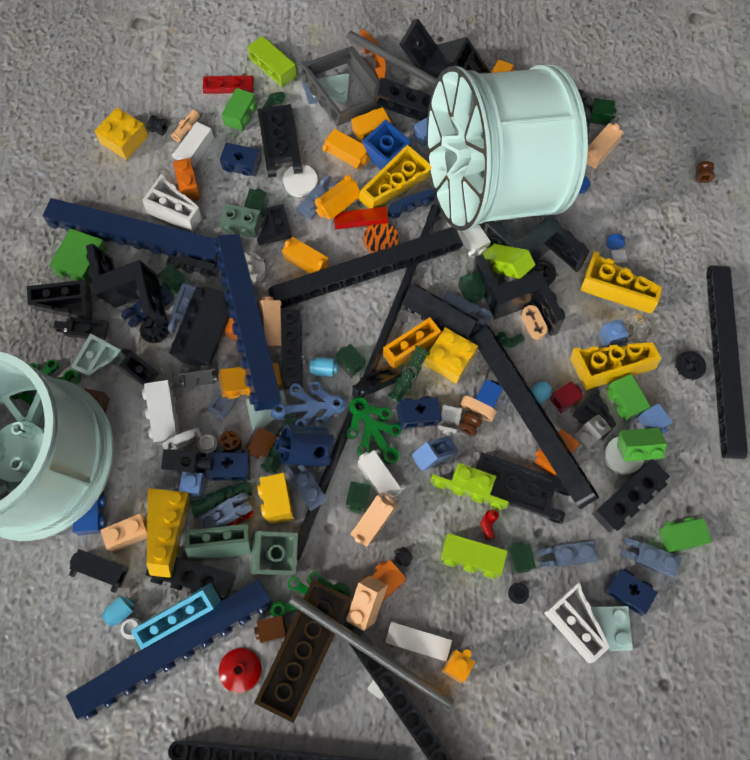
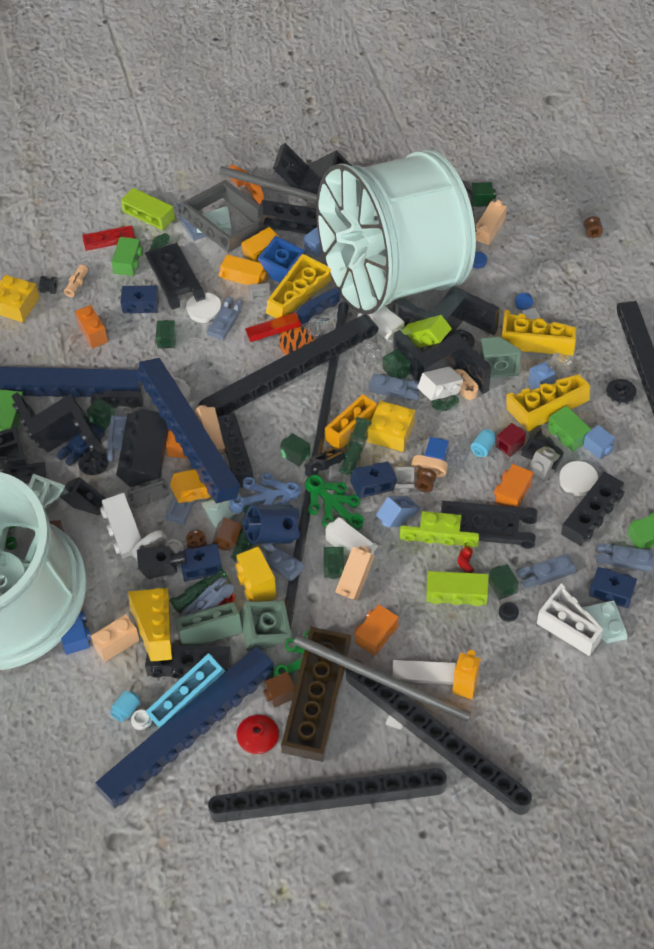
camera: 10 degrees left, 15 degrees down
black brick [69,549,129,593] -> none
white wedge [142,174,202,233] -> none
white brick [172,122,214,168] -> none
medium blue brick [179,472,207,498] -> none
sand green brick [219,203,262,238] -> none
black wing [257,204,292,246] -> none
light orange brick [282,237,330,274] -> none
medium azure brick [310,357,338,377] -> none
light orange brick [314,174,360,220] -> none
light nougat brick [346,576,388,631] -> none
black plate [394,547,413,567] -> none
black brick [401,284,480,340] -> none
black beam [471,324,599,509] -> none
bright green brick [617,428,667,462] -> none
none -> light grey bracket [248,283,274,302]
none -> clear brick [307,318,334,336]
none -> white brick [417,366,463,401]
none -> sand green slope [480,337,521,378]

